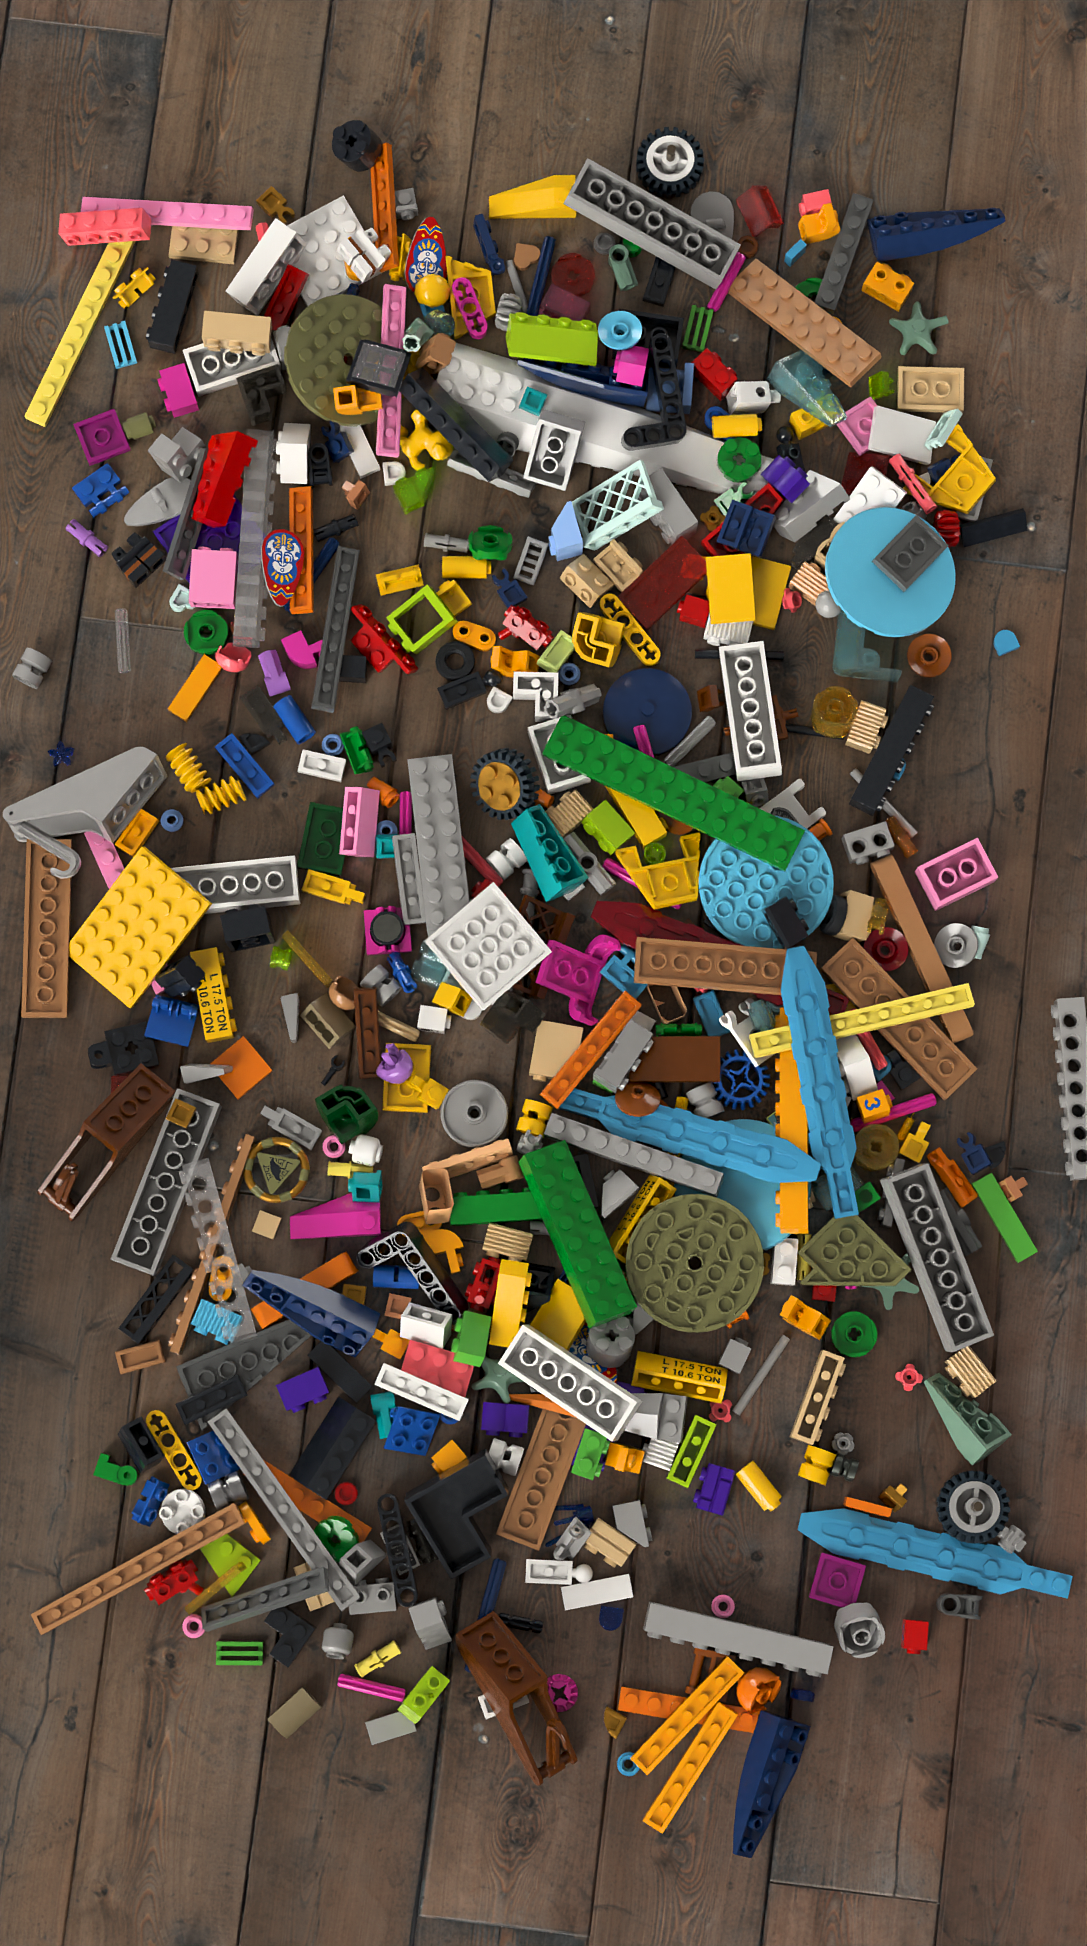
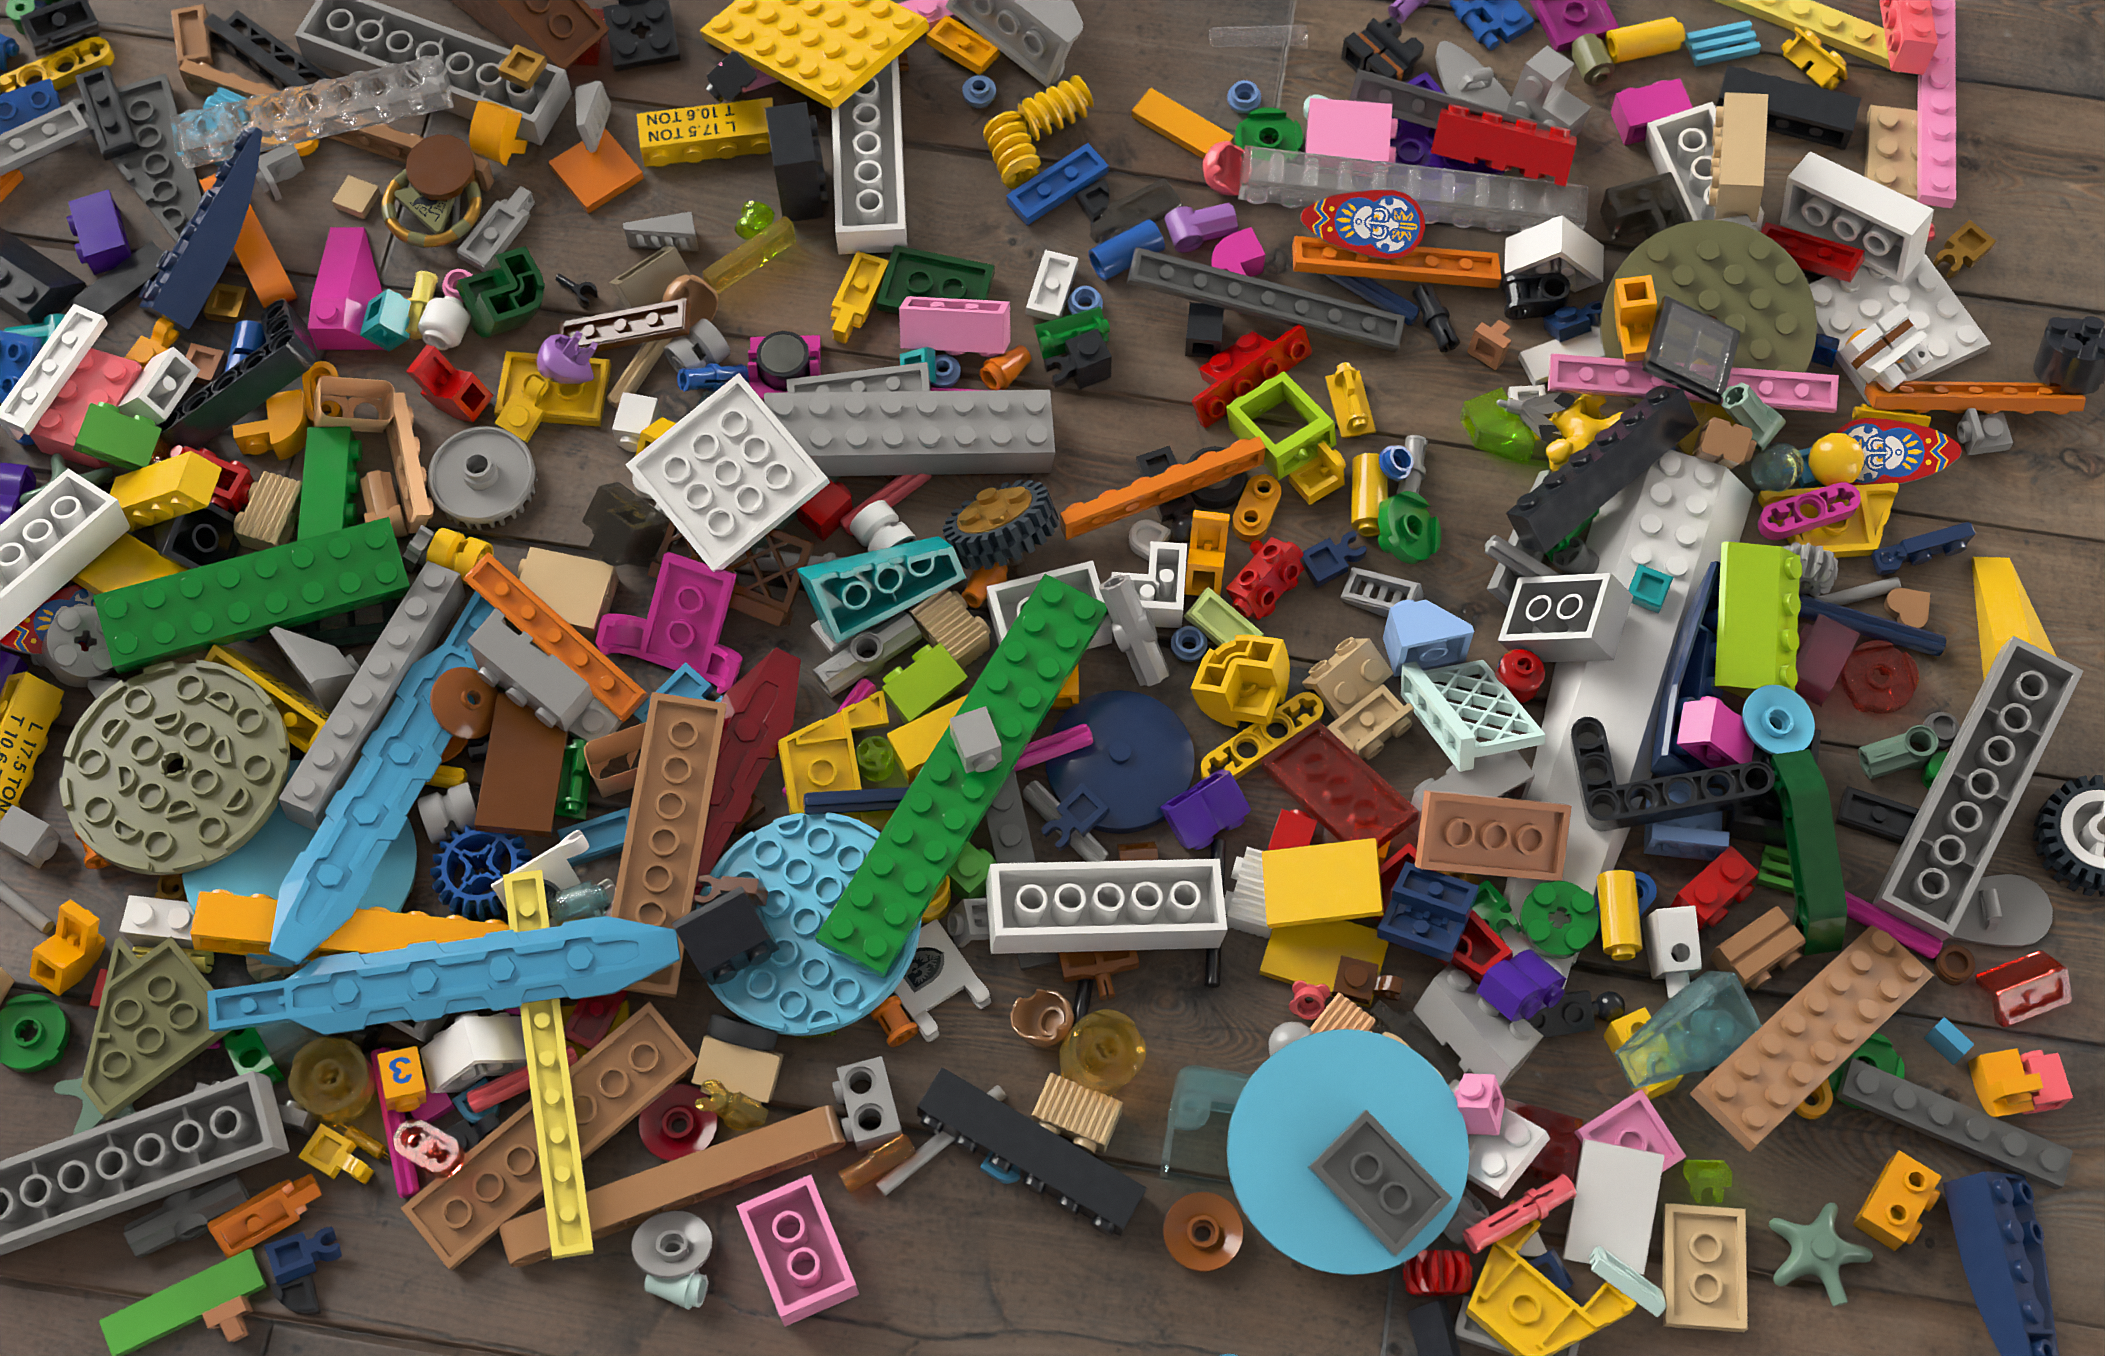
camera: 95 degrees right, 15 degrees down
blue hinge [144,995,199,1047] -> none
none -> clear red plate [393,1119,465,1178]
none -> reddish brown tile [405,134,476,201]
none -> red brick [406,345,494,422]
none -> light orange brick [469,100,528,166]
none -> reddish brown plate [695,875,768,906]
none -> dark blue axle [803,787,910,815]
none -> light grey brick [950,706,1002,773]
none -> medium nougat hair [1010,988,1074,1048]
none -> dark blue plate [1041,782,1110,851]
none -> orange plate [1060,436,1265,541]
none -> dark purple brick [1160,769,1251,850]
none -> medium blue plate [1227,80,1261,113]
none -> reddish brown plate [1332,955,1404,1005]
none -> blue plate [1379,445,1414,481]
none -> nougat plate [1415,790,1572,881]
none -> bright pink brick [1454,1074,1505,1135]
none -> light grey axle [1484,535,1560,577]
none -> red head [1494,649,1545,703]
none -> light grey piece [1496,392,1575,444]
none -> yellow brick [1606,17,1685,64]
none -> medium nougat brick [1710,906,1806,993]
none -> dark green piece [1771,749,1847,956]

